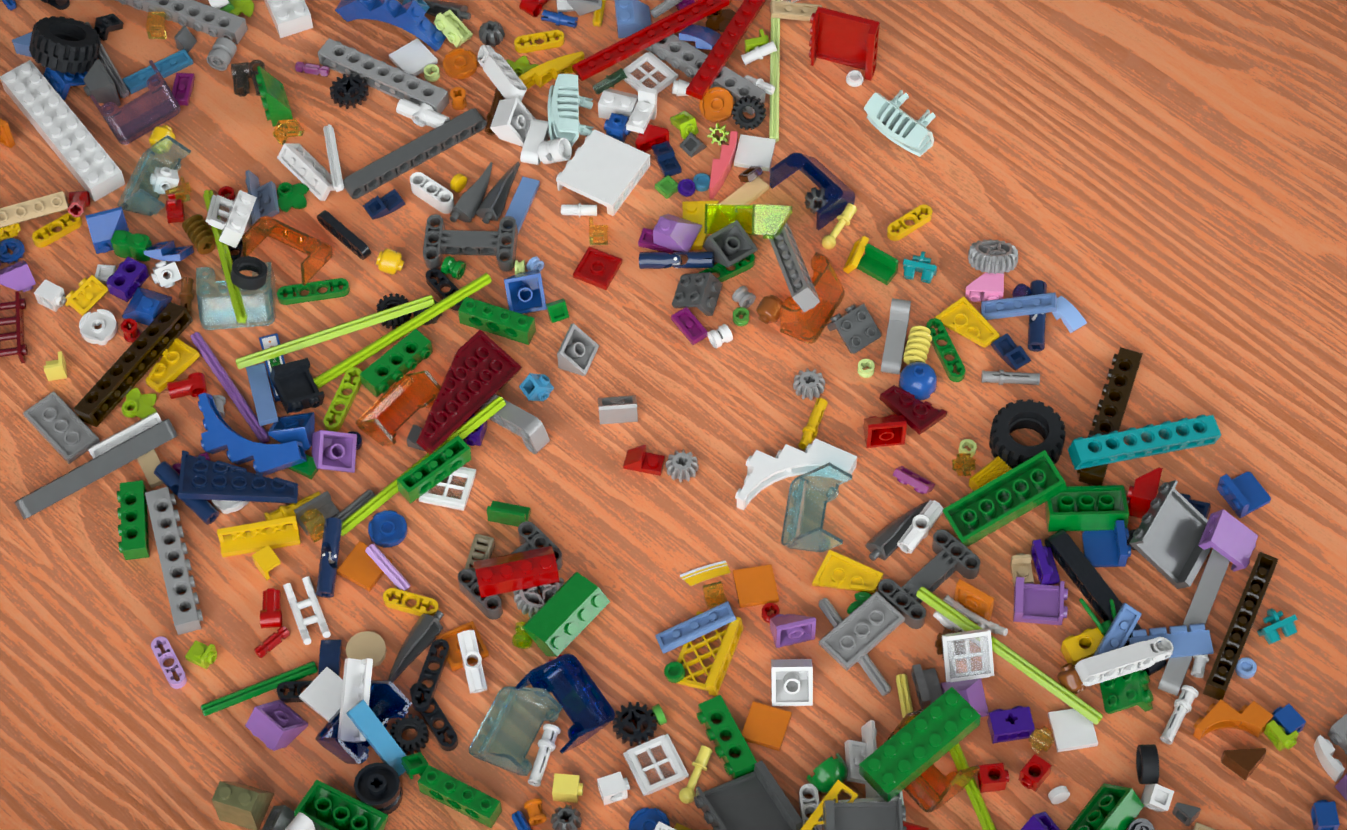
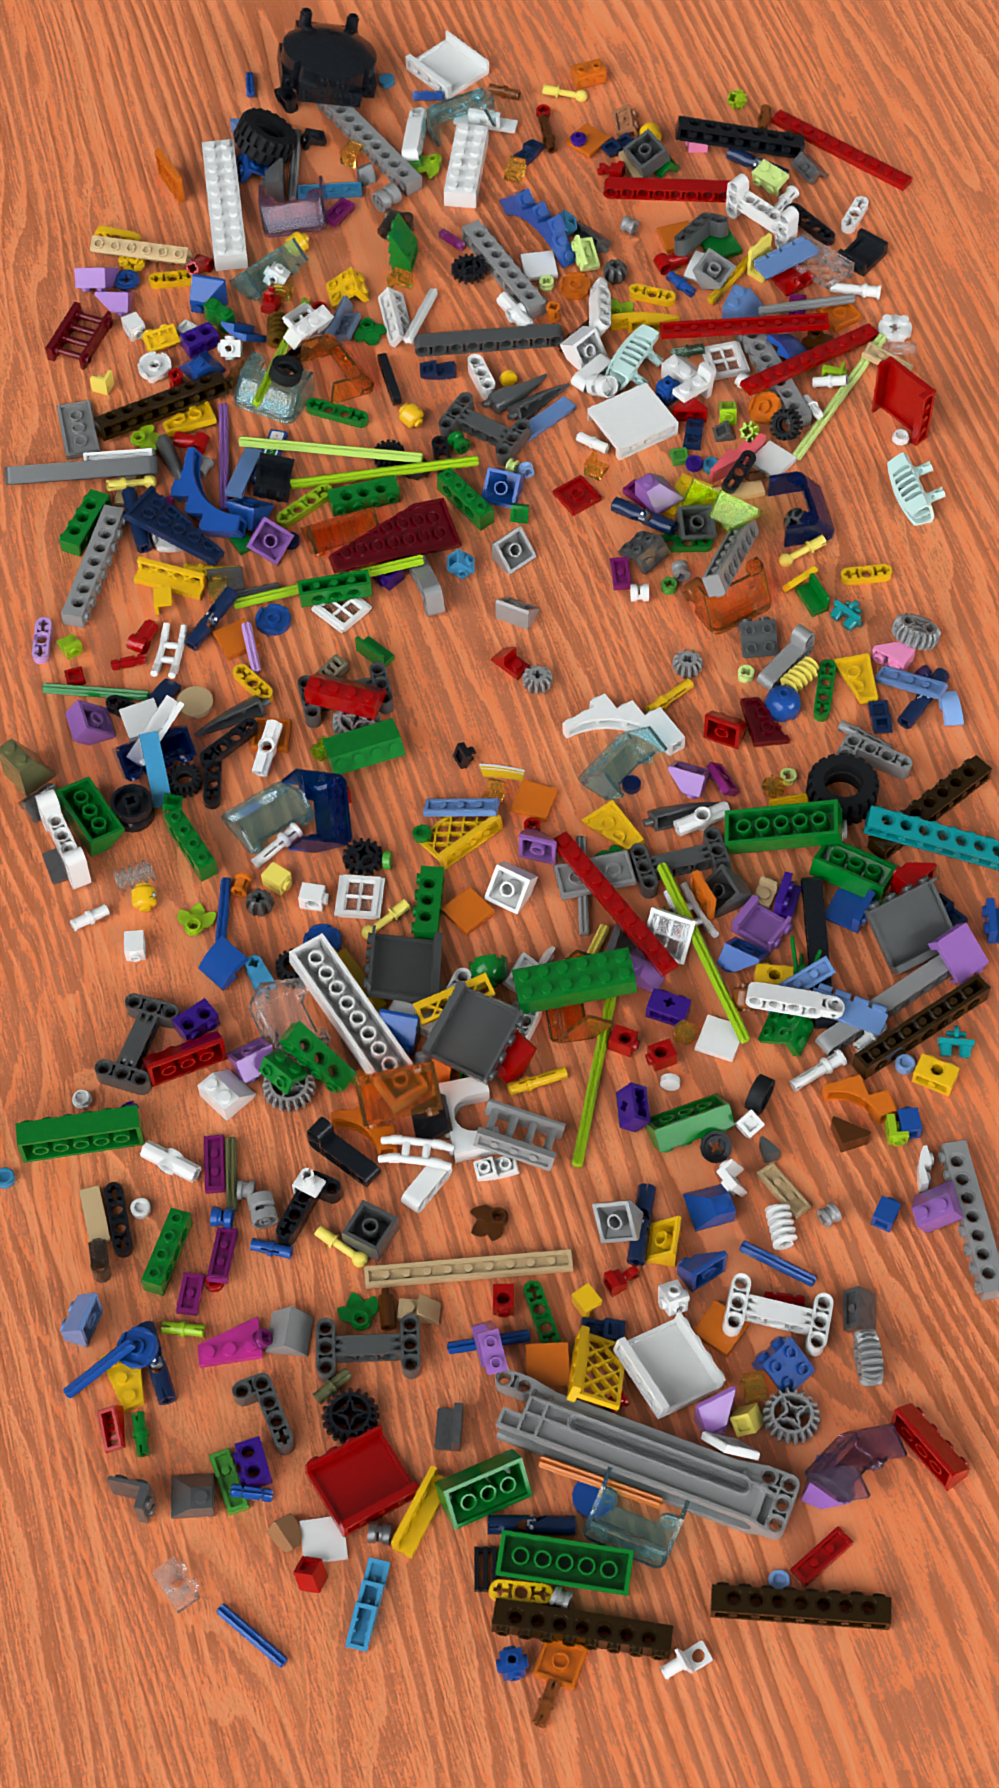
camera: 30 degrees right, 0 degrees up
none -> red tile [64,666,86,685]
none -> light yellow pin [106,474,157,491]
none -> dark grey piece [156,434,183,479]
none -> yellow bracket [326,267,370,308]
none -> black tile [452,742,477,769]
none -> red plate [553,831,678,977]
none -> clear blue tile [622,775,641,794]
none -> slope [668,760,710,799]
none -> dark grey slope [705,864,753,918]
none -> slope [717,937,770,972]
none -> black beam [721,450,756,494]
none -> light grey beam [836,733,913,779]
none -> yellow brick [911,1053,960,1097]

